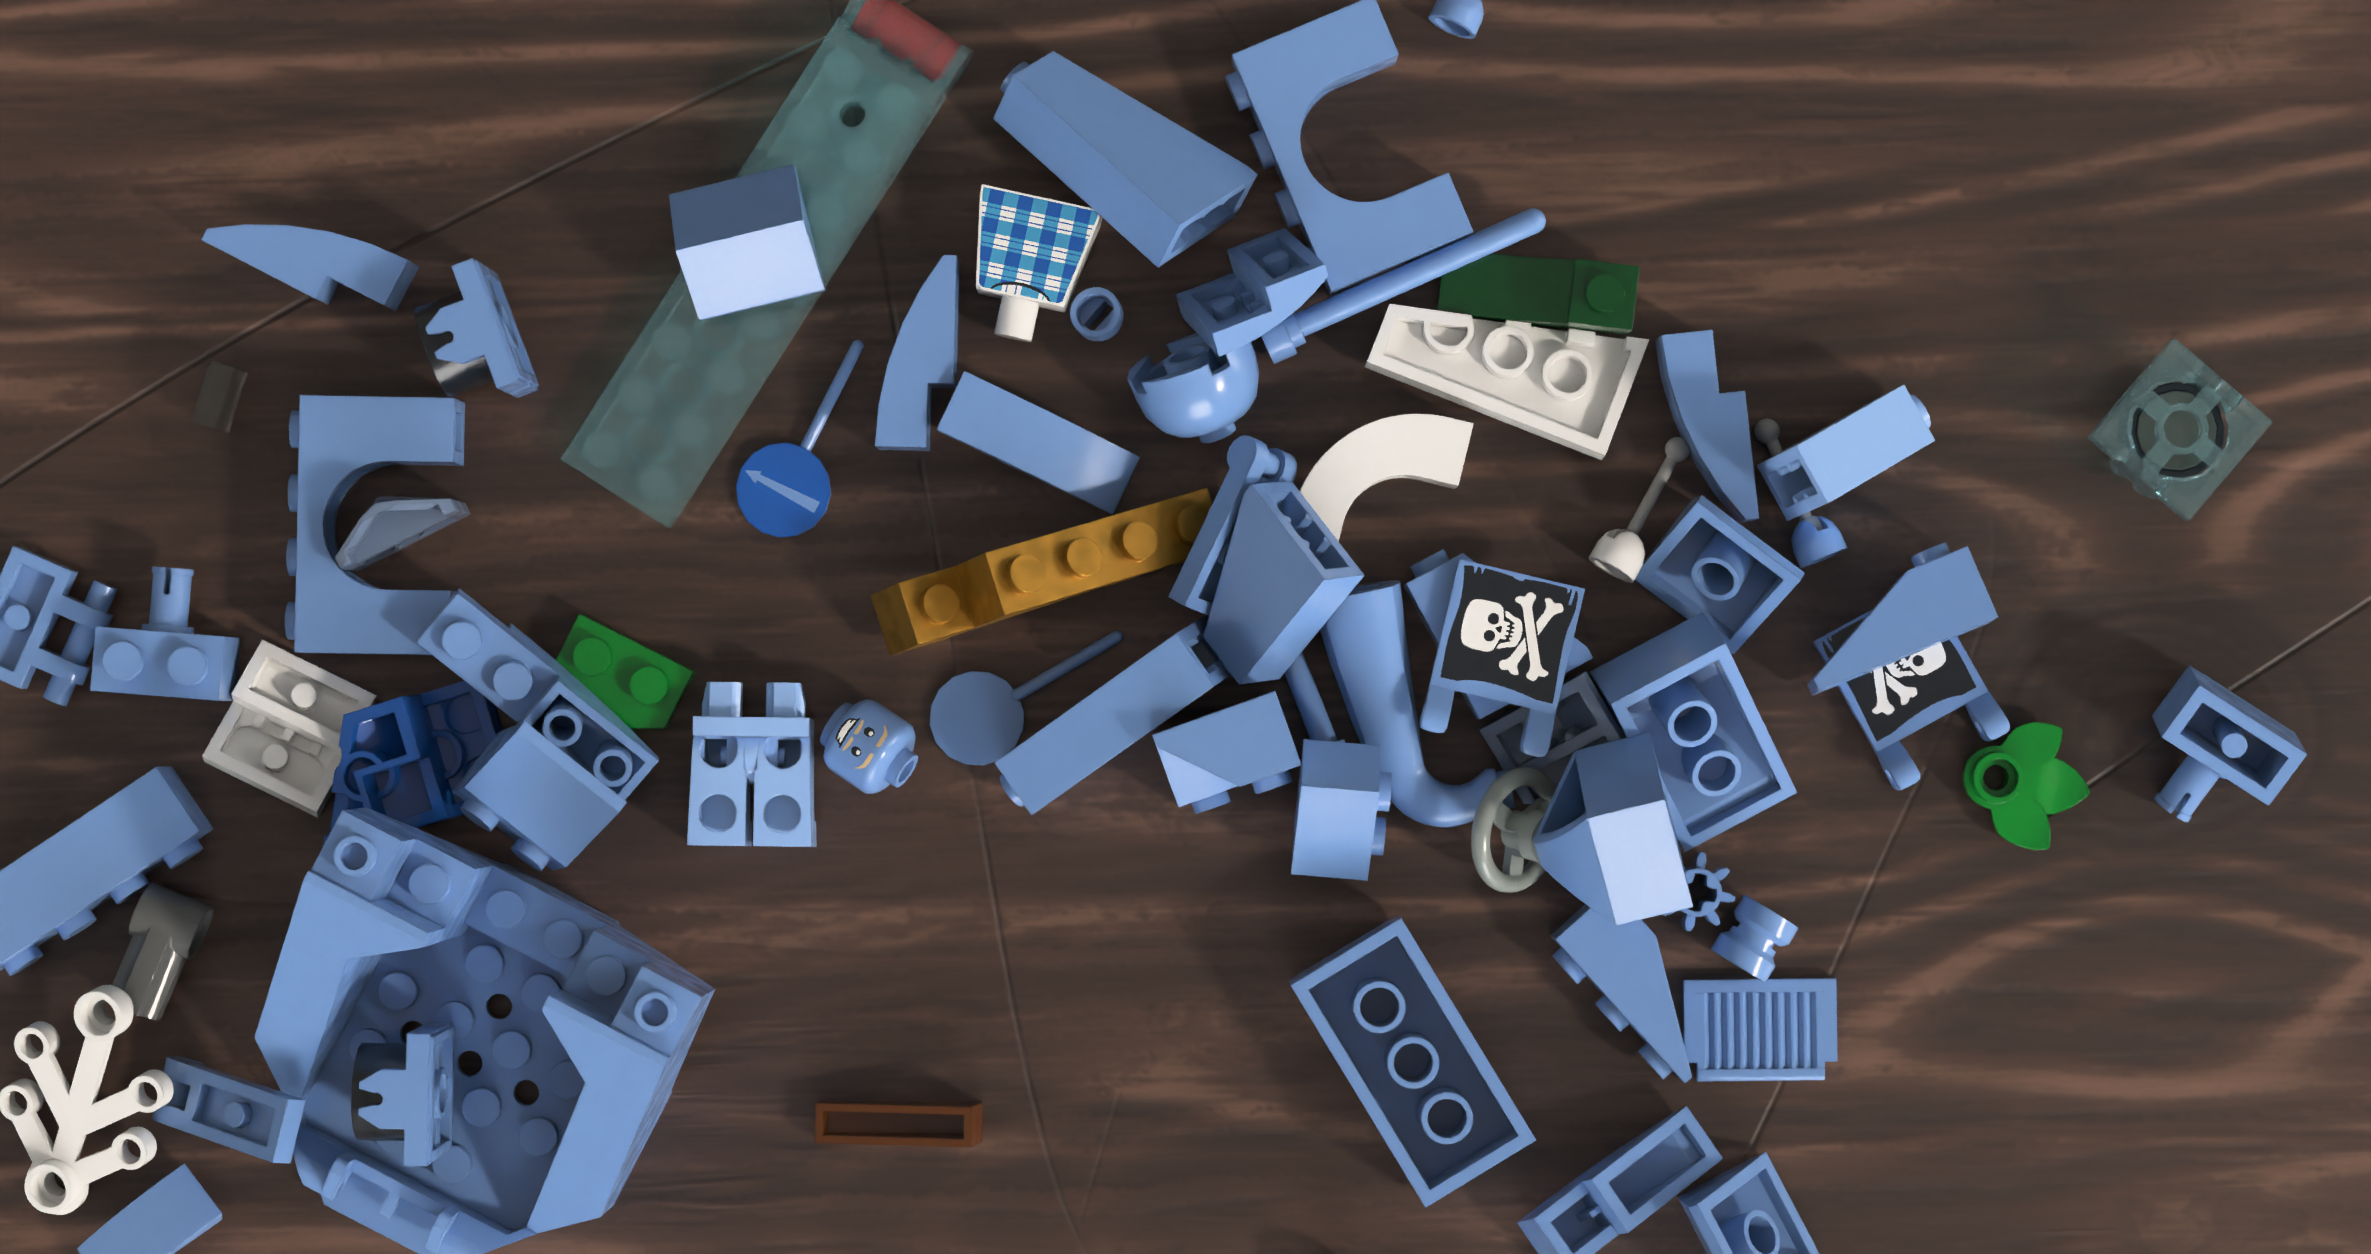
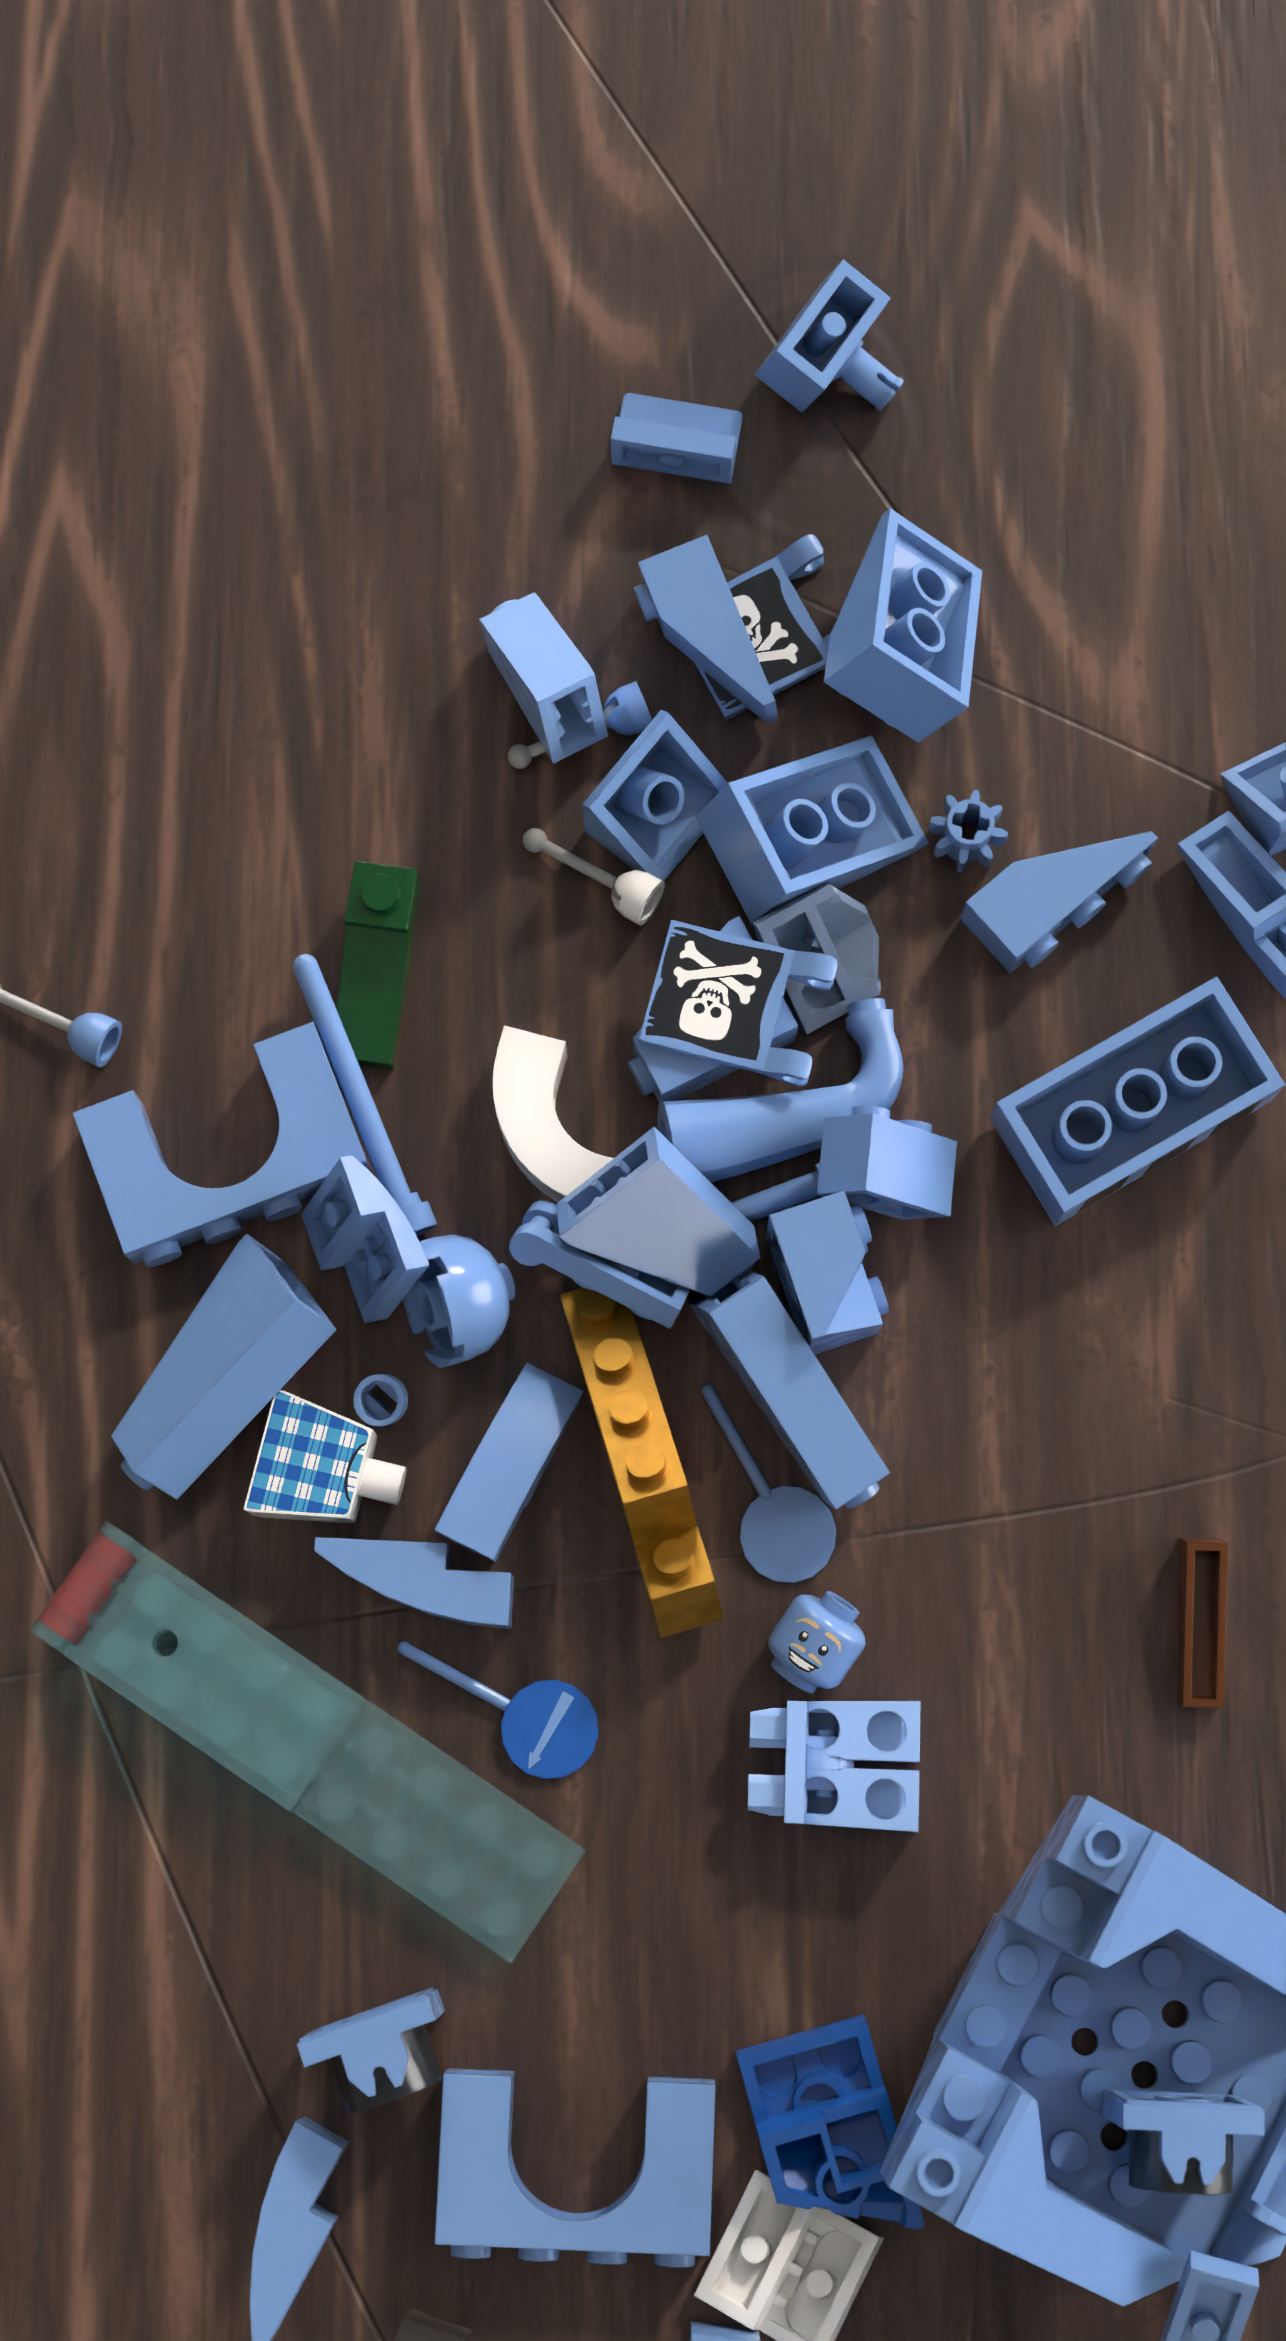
camera: 85 degrees left, 10 degrees down
sand blue slope [335,496,471,572] -> none
medium blue slope [416,588,659,800] -> none
medium blue slope [452,721,627,871] -> none
green wing [556,614,696,728] -> none
slope [669,164,825,321] -> none
white wing [1365,304,1649,460] -> none
medium blue piece [1471,732,1693,925] -> none
medium blue slope [1654,330,1759,523] -> none
medium blue window [1682,978,1838,1082] -> none
medium blue wheel [1711,895,1799,983] -> none
green plate [1962,722,2090,850] -> none
clear light blue piece [2087,338,2273,521] -> none
none -> medium blue panel [611,393,742,484]
none -> medium blue slope [824,508,982,743]

